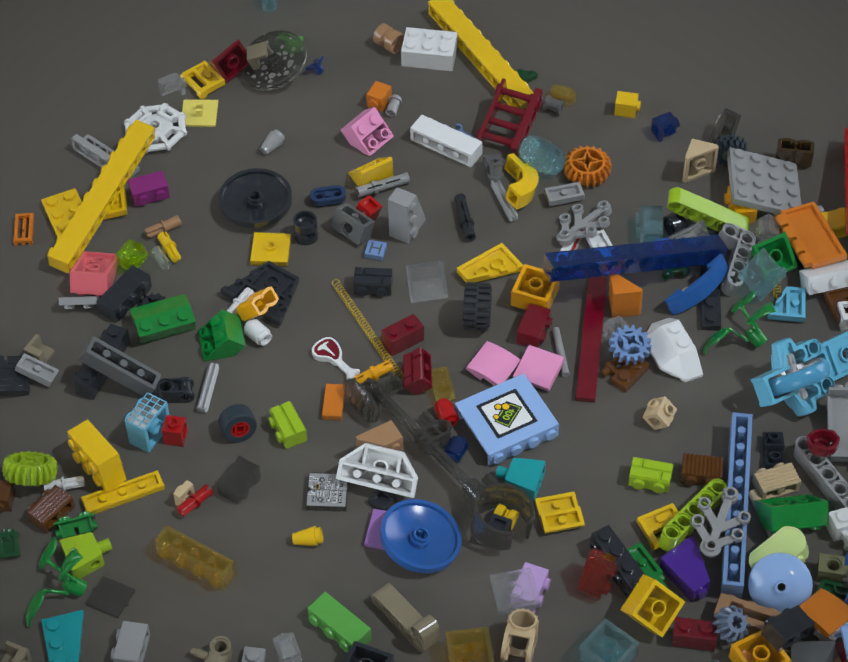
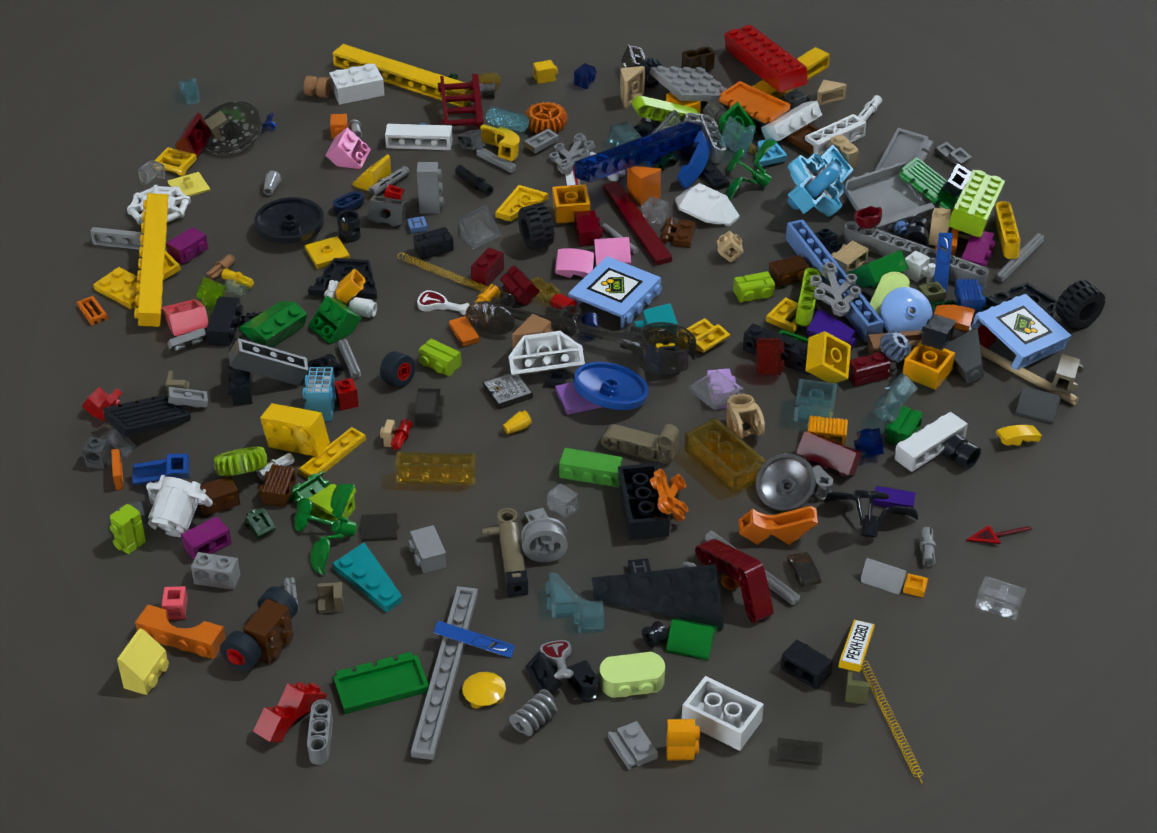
camera: 30 degrees left, 10 degrees down
medium blue gear [609,325,652,365] -> none

